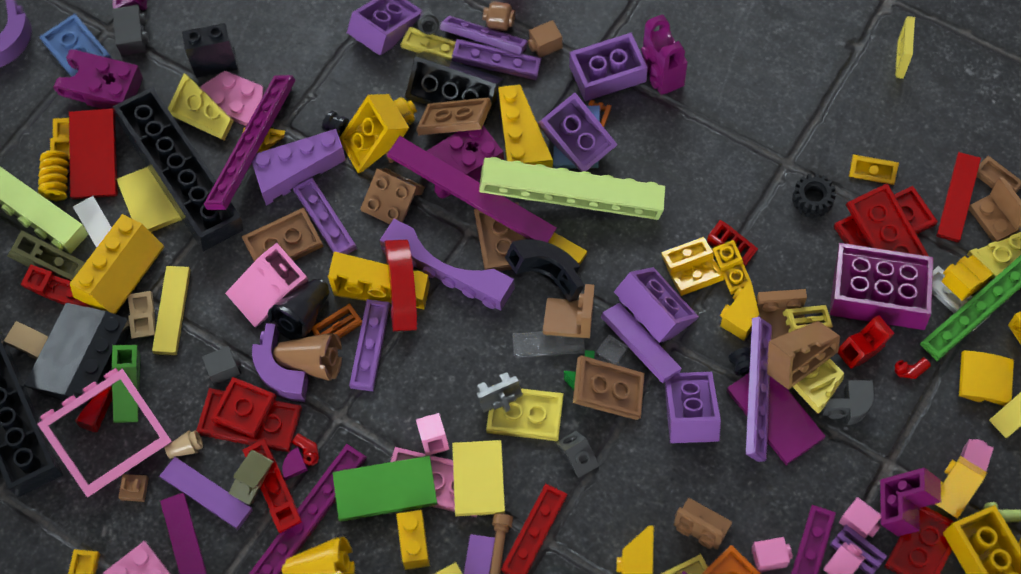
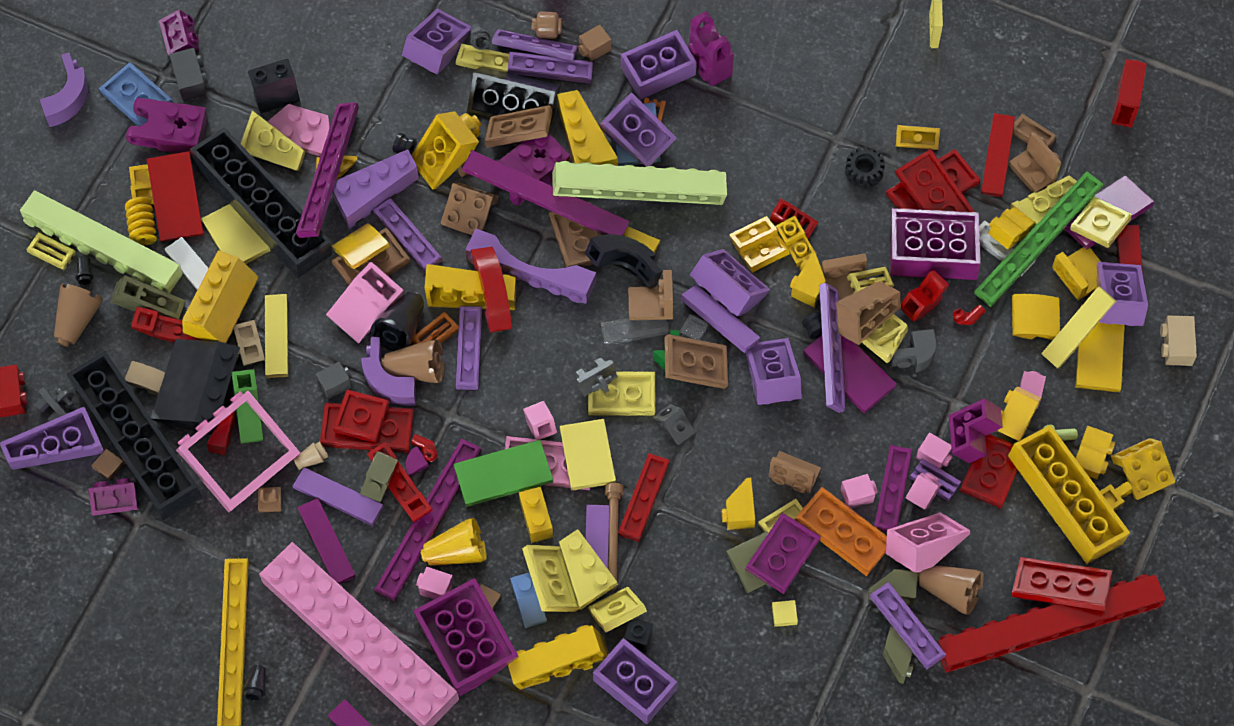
camera: 10 degrees left, 0 degrees up
none -> yellow slope [332,223,390,269]

